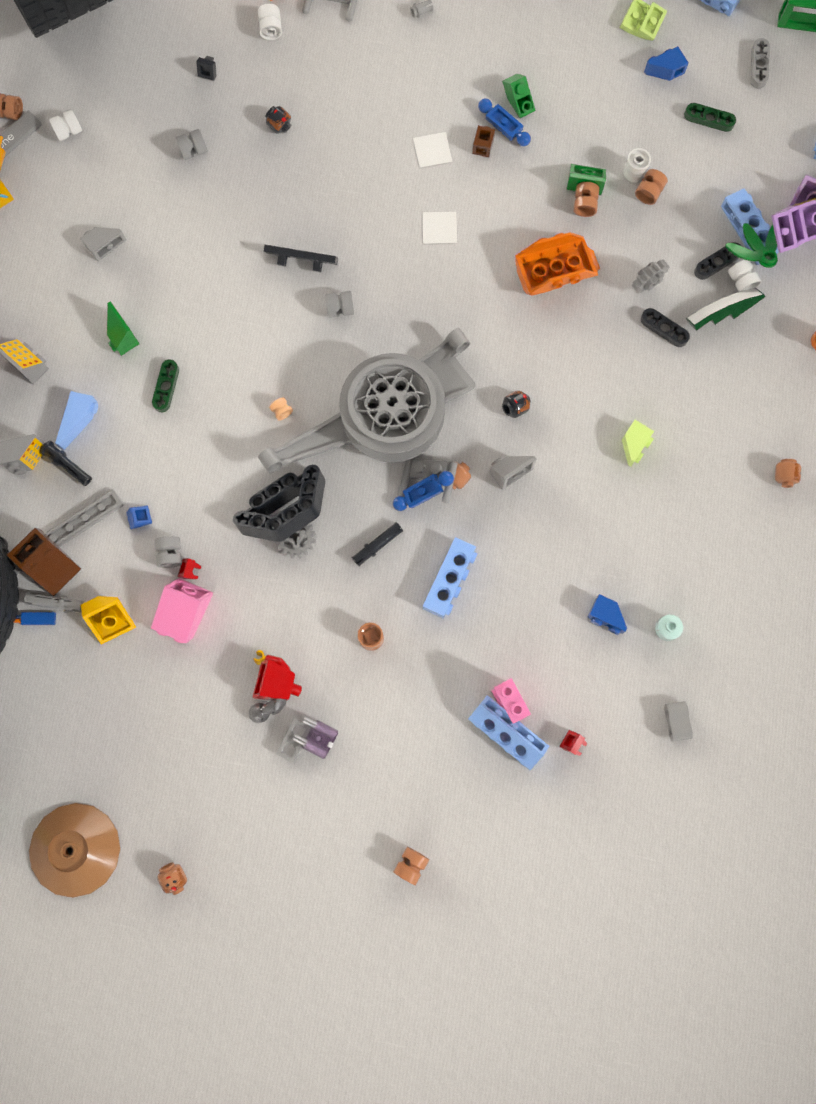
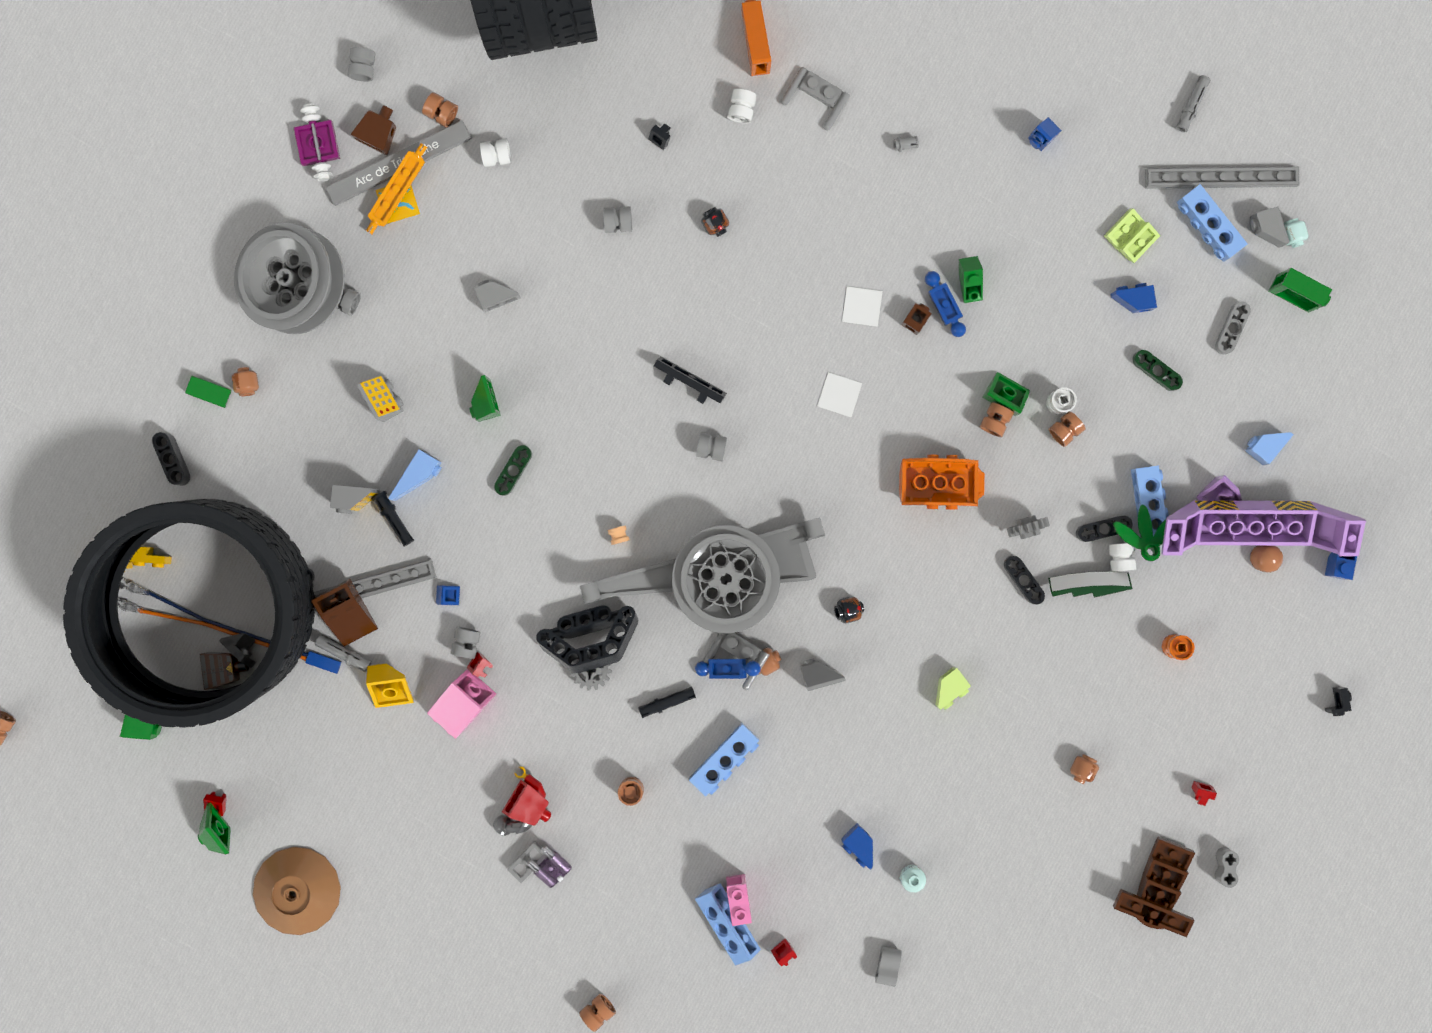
camera: 15 degrees right, 10 degrees up
nougat head [157,862,187,895] -> none

